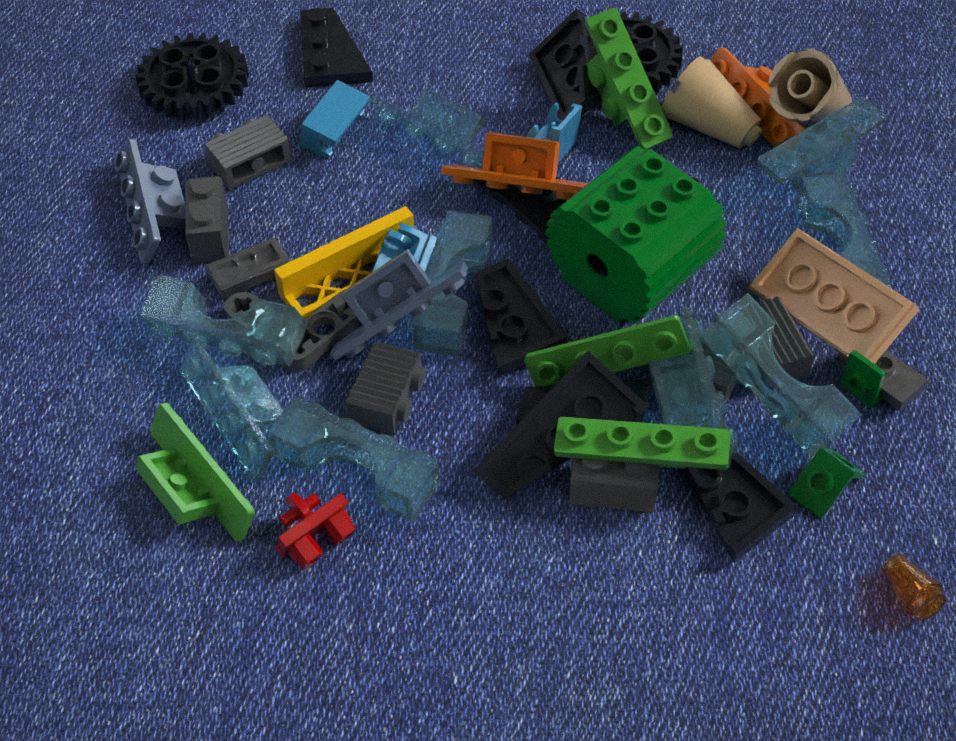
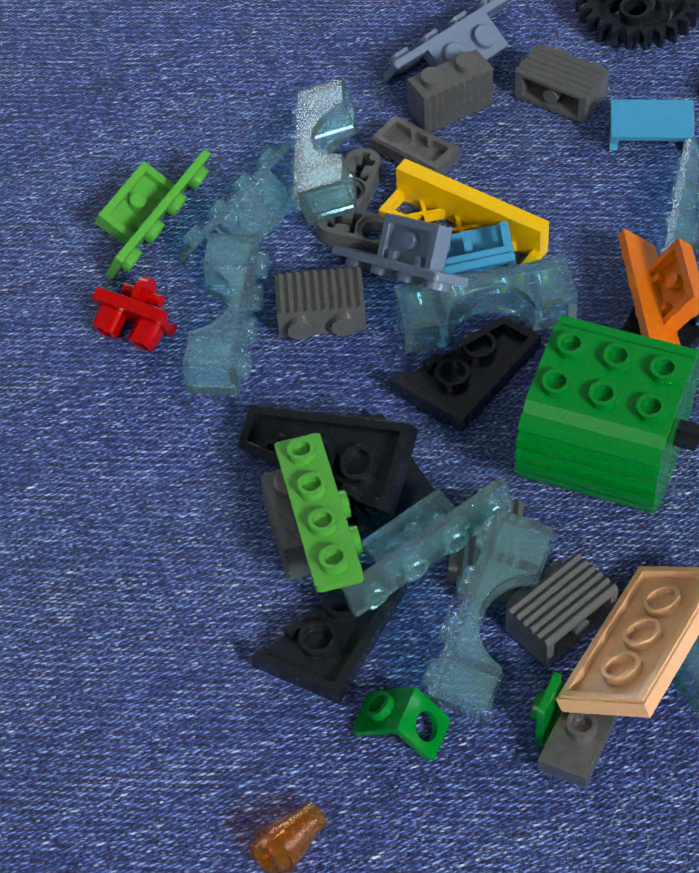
camera: 70 degrees right, 0 degrees up
bright green bracket [524,315,690,386] -> none

